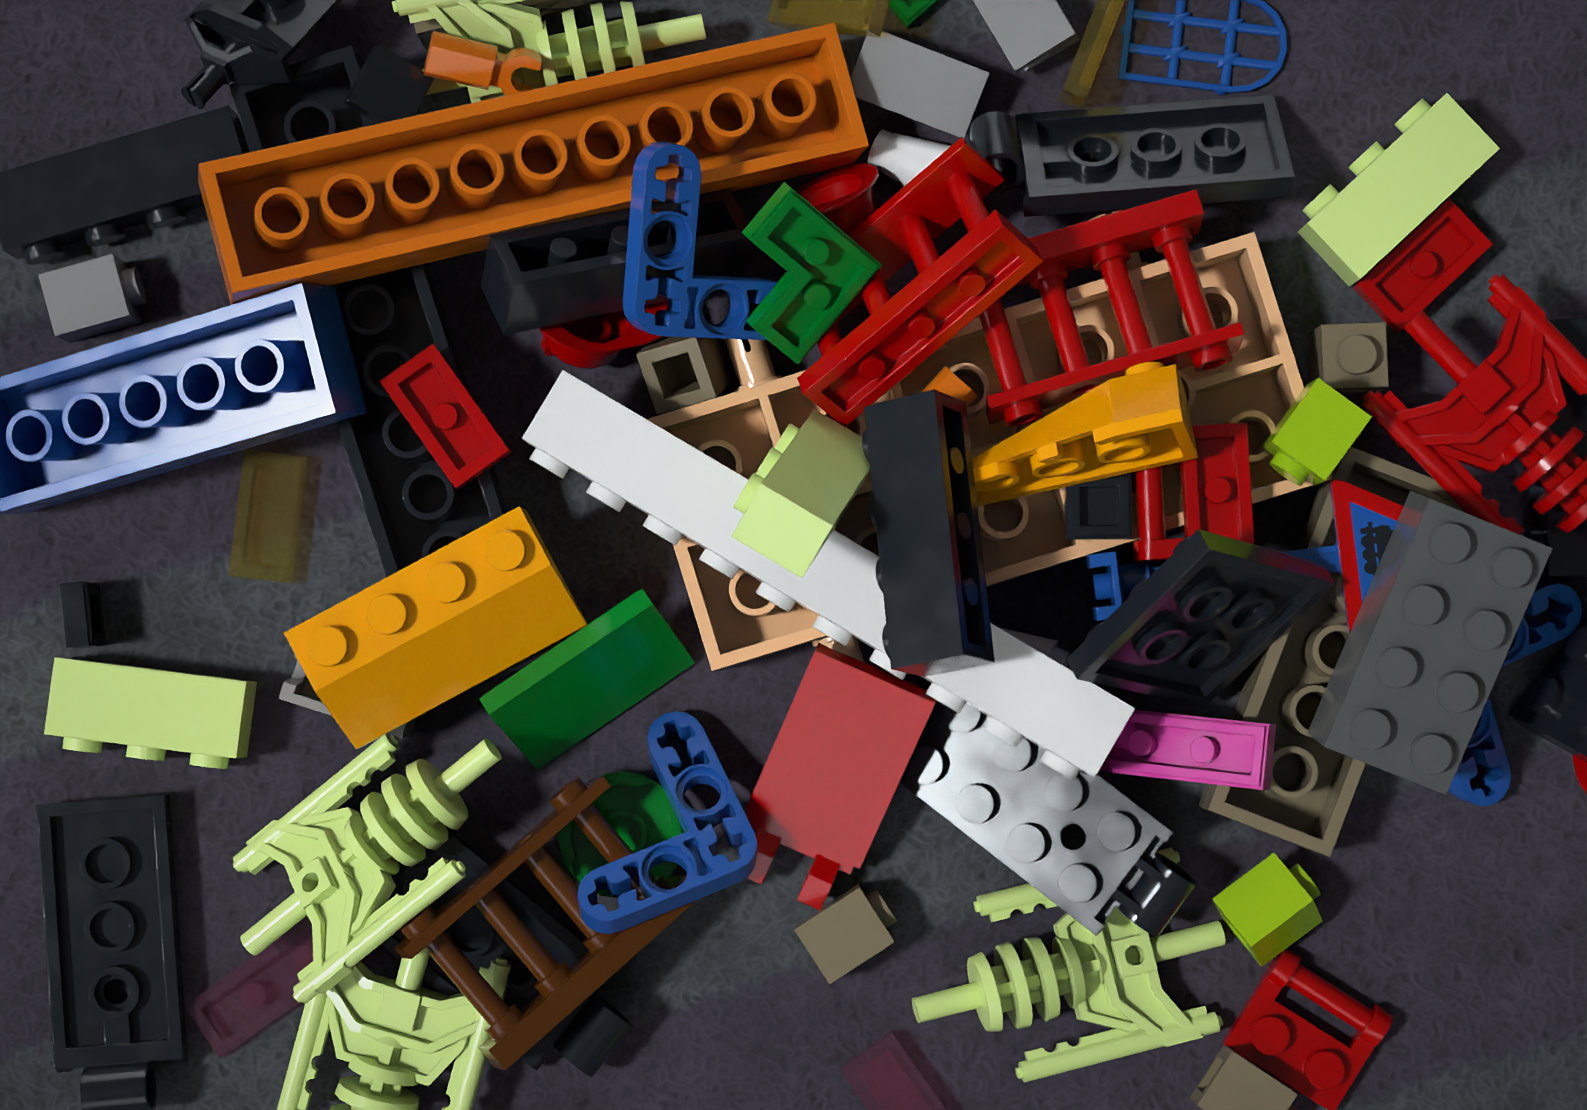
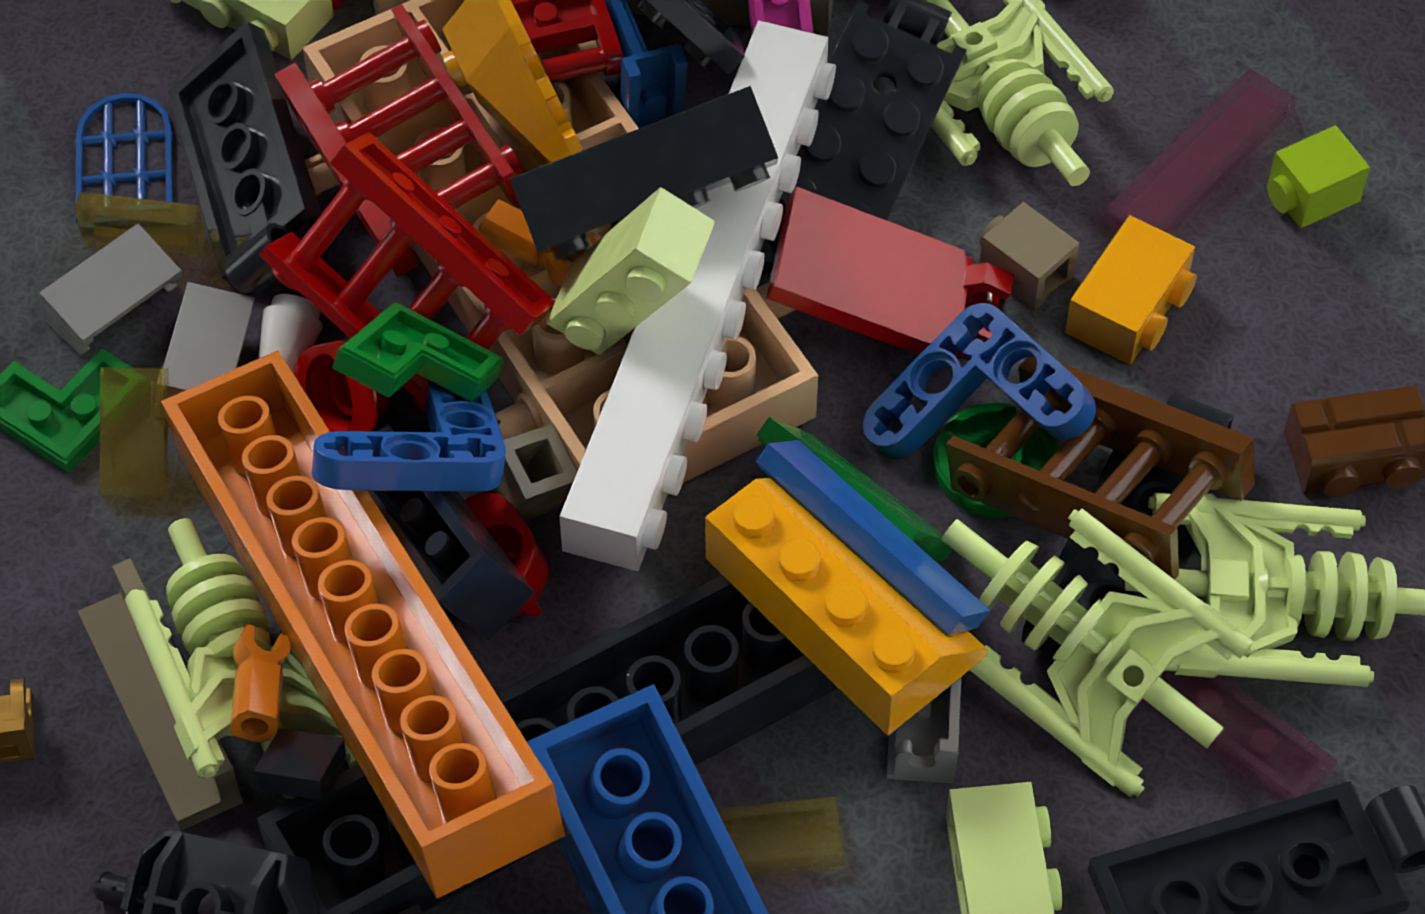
camera: 105 degrees left, 30 degrees down
red plate [379,344,511,490] -> none
black tile [1064,473,1132,540] -> none
none -> blue tile [756,440,990,635]
none -> light orange brick [1065,215,1197,365]

